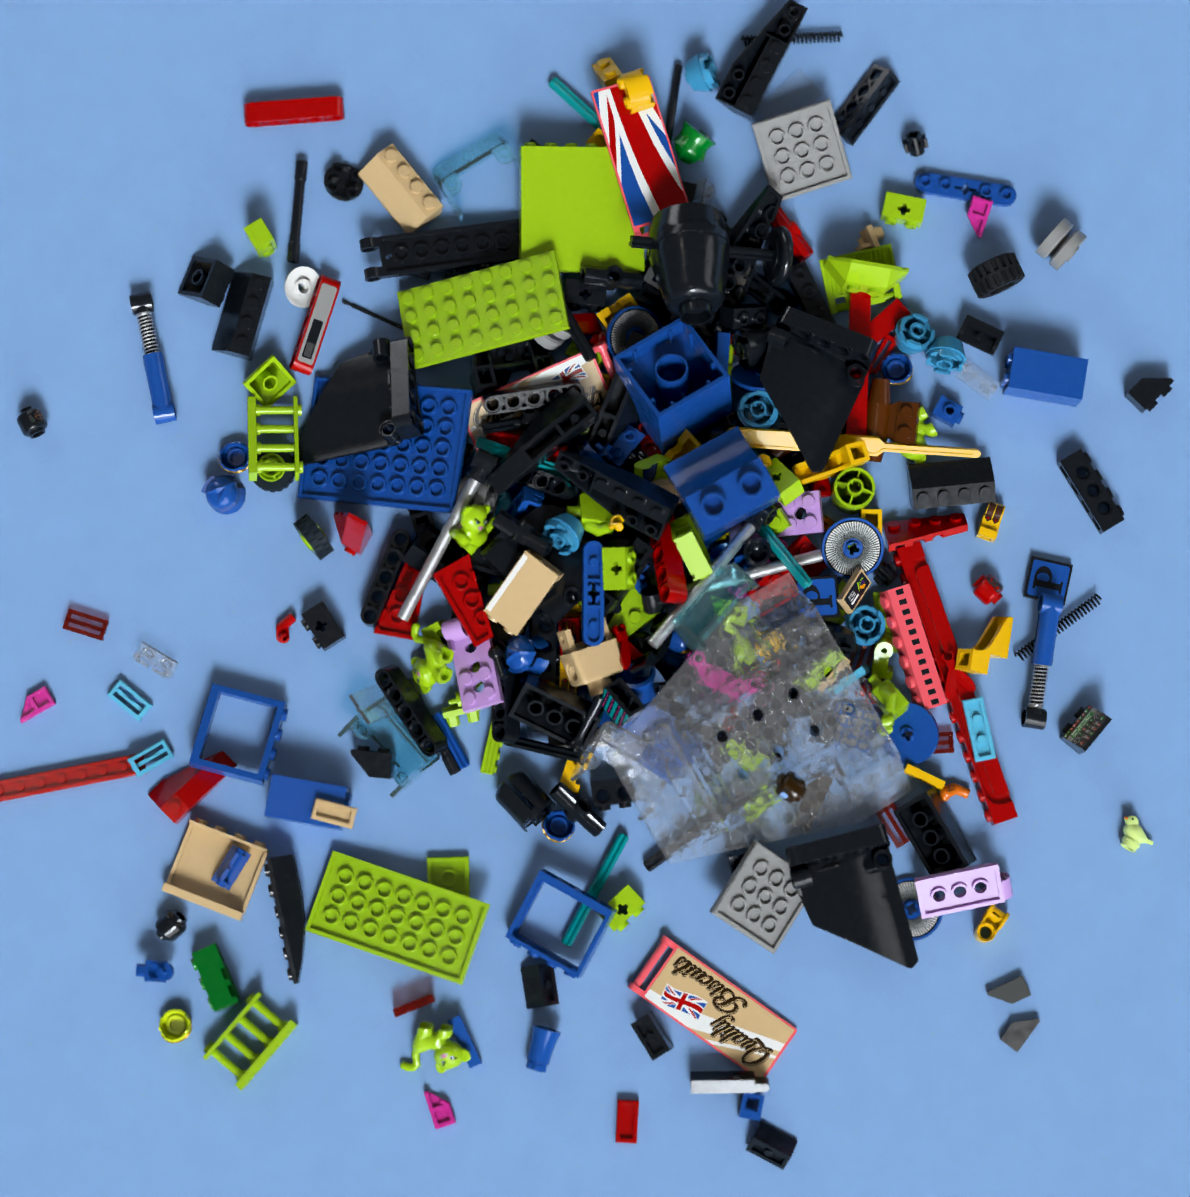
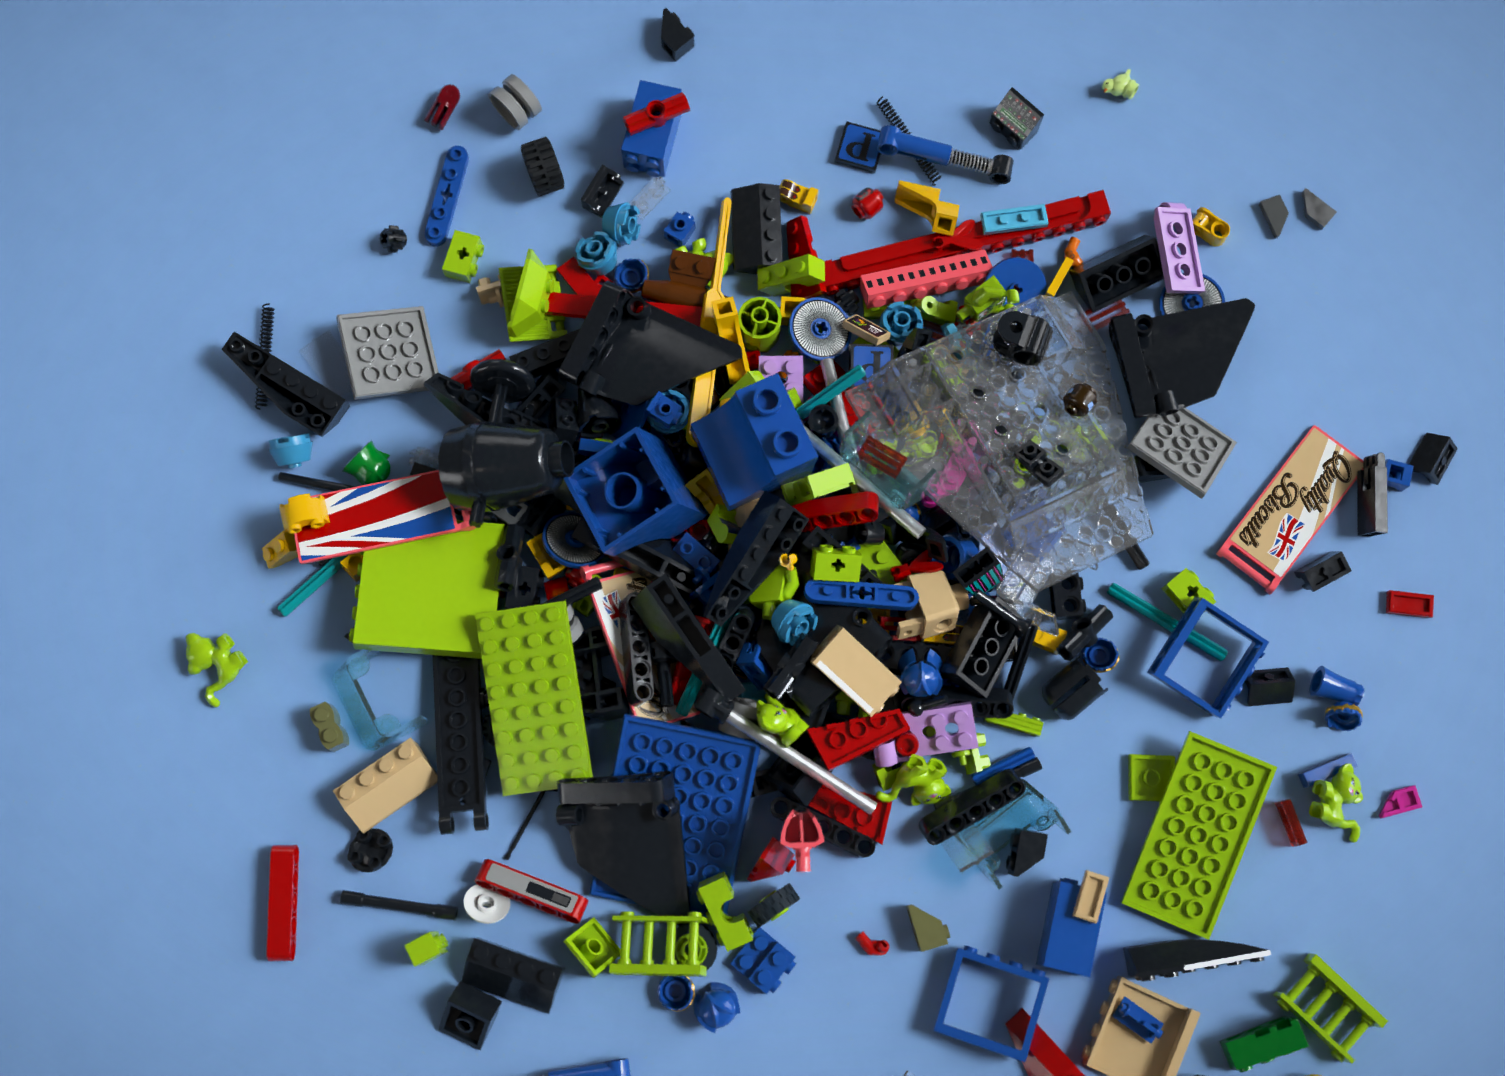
camera: 85 degrees left, 5 degrees down
black brick [301,601,346,651] -> none
black fence [835,64,900,146] -> none
dark pink tile [967,195,993,238] -> none
black brick [1057,449,1124,535] -> none
none -> lime animal [185,633,248,708]
none -> olive brick [310,702,349,752]
none -> dark red arm [424,84,460,131]
none -> red piece [623,92,690,135]
none -> blue brick [646,391,683,429]
none -> lime arch [696,871,754,952]
none -> blue plate [730,927,796,995]
none -> lime arch [757,254,825,297]
none -> coral piece [780,809,824,872]
none -> clear red tile [856,435,908,479]
none -> red tile [896,732,919,757]
none -> olive slope [906,905,950,952]
none -> black piece [992,311,1053,366]
none -> black slope [1014,439,1064,488]
none -> blue hair [1325,701,1363,731]

